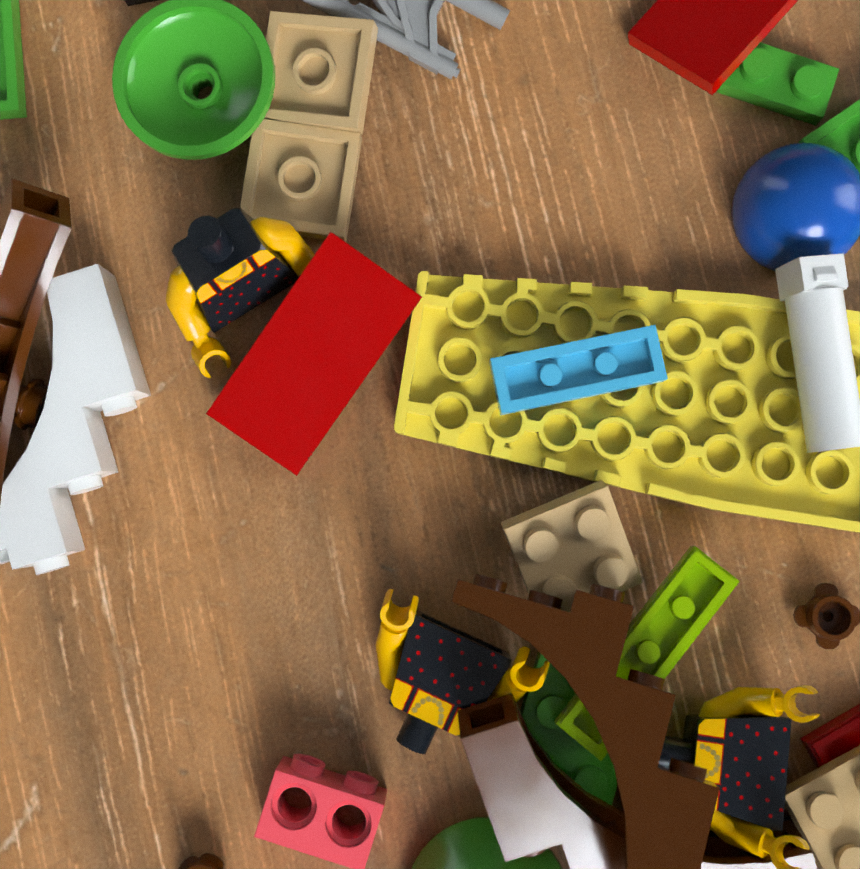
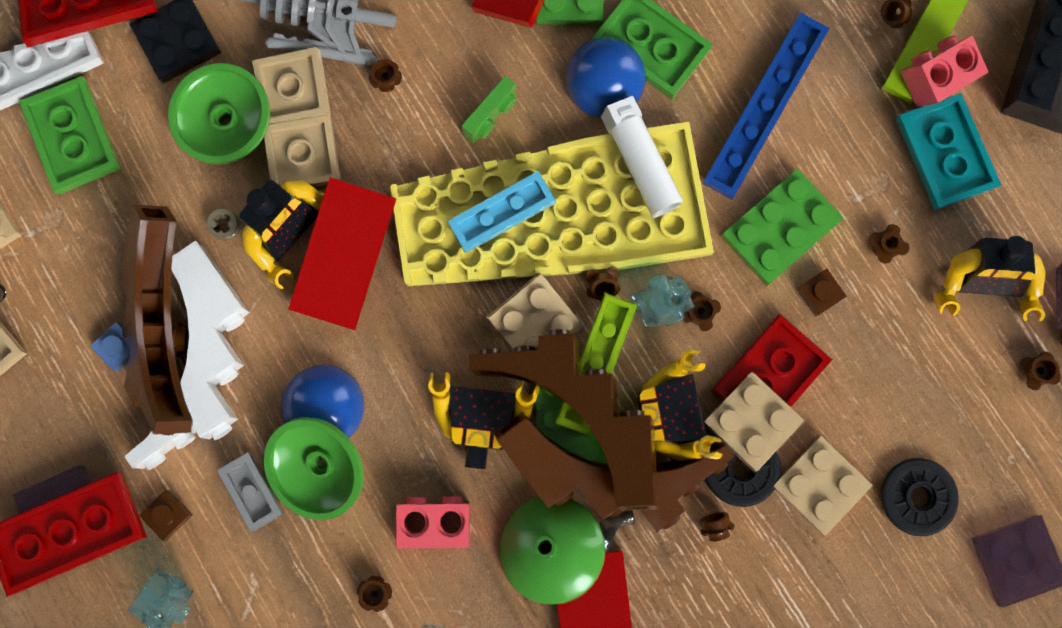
camera: 20 degrees left, 5 degrees down
none -> dark tan bush [206,208,241,241]
none -> light grey plate [217,452,285,532]
none -> bright green dish [264,417,364,520]
none -> blue piece [281,365,365,438]
none -> reddish brown plate [369,59,402,92]
none -> bright green plate [462,75,517,144]
none -> reddish brown plate [585,267,620,301]
none -> clear light blue brick [631,273,695,326]

